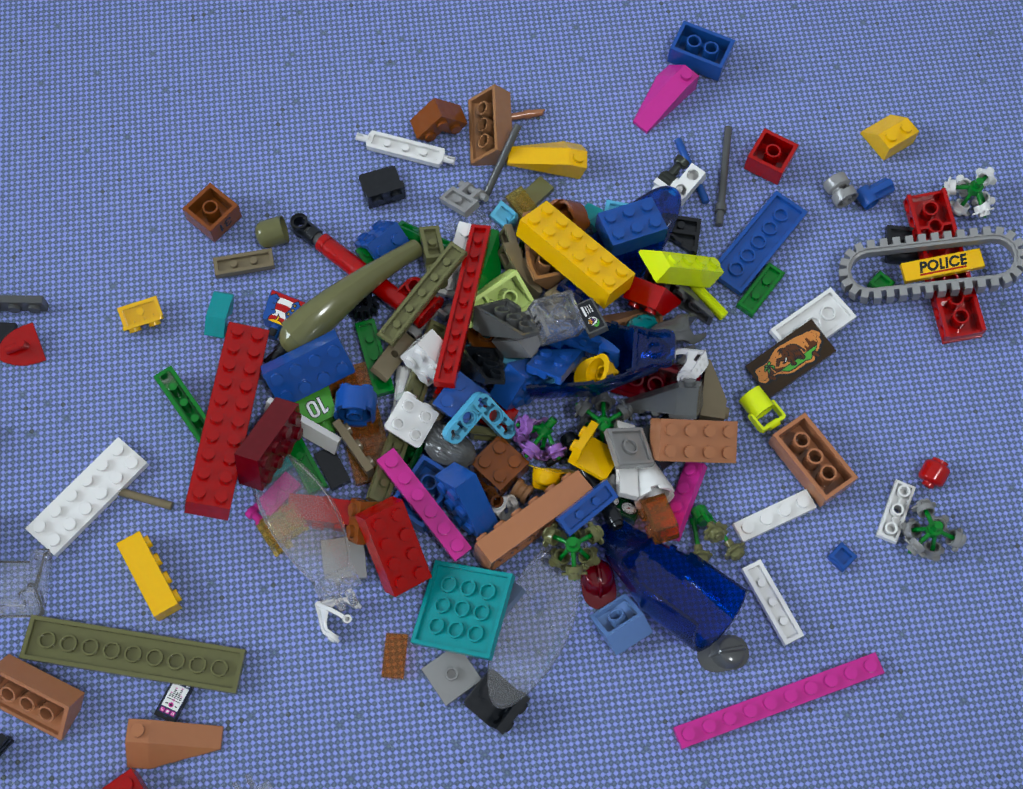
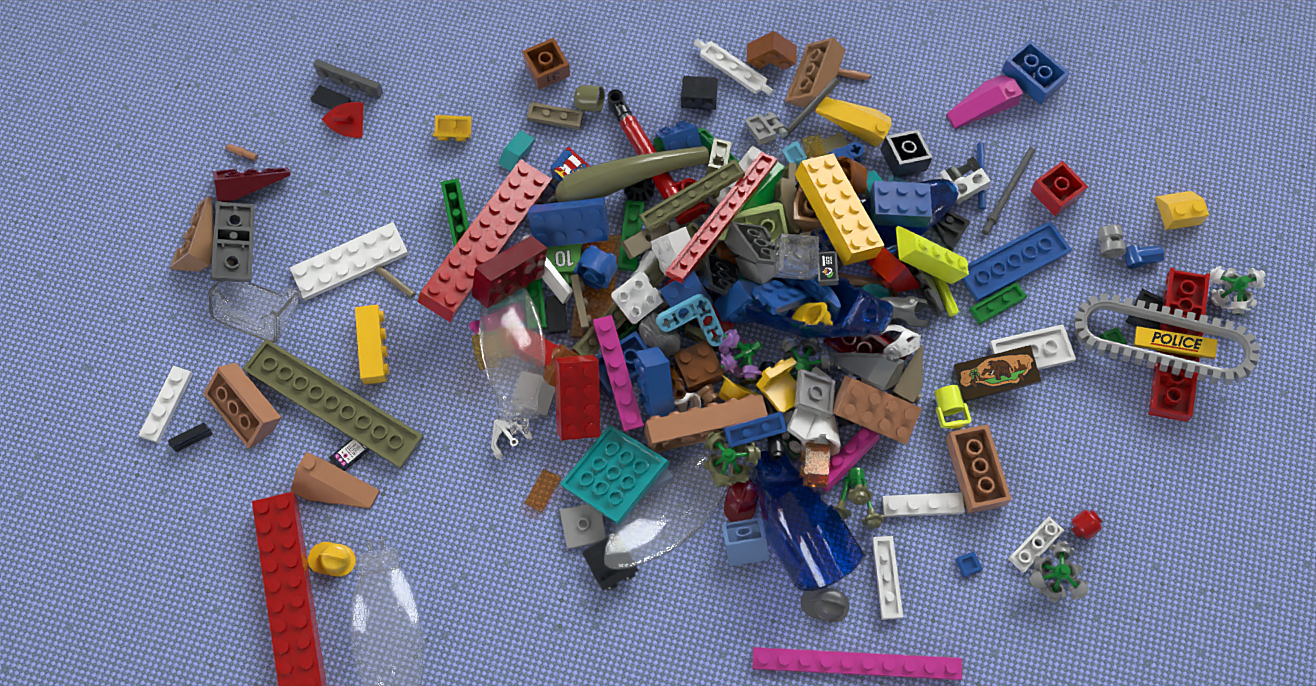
camera: 25 degrees right, 0 degrees up
none -> blue piece [828,142,864,163]
none -> black brick [880,129,933,178]

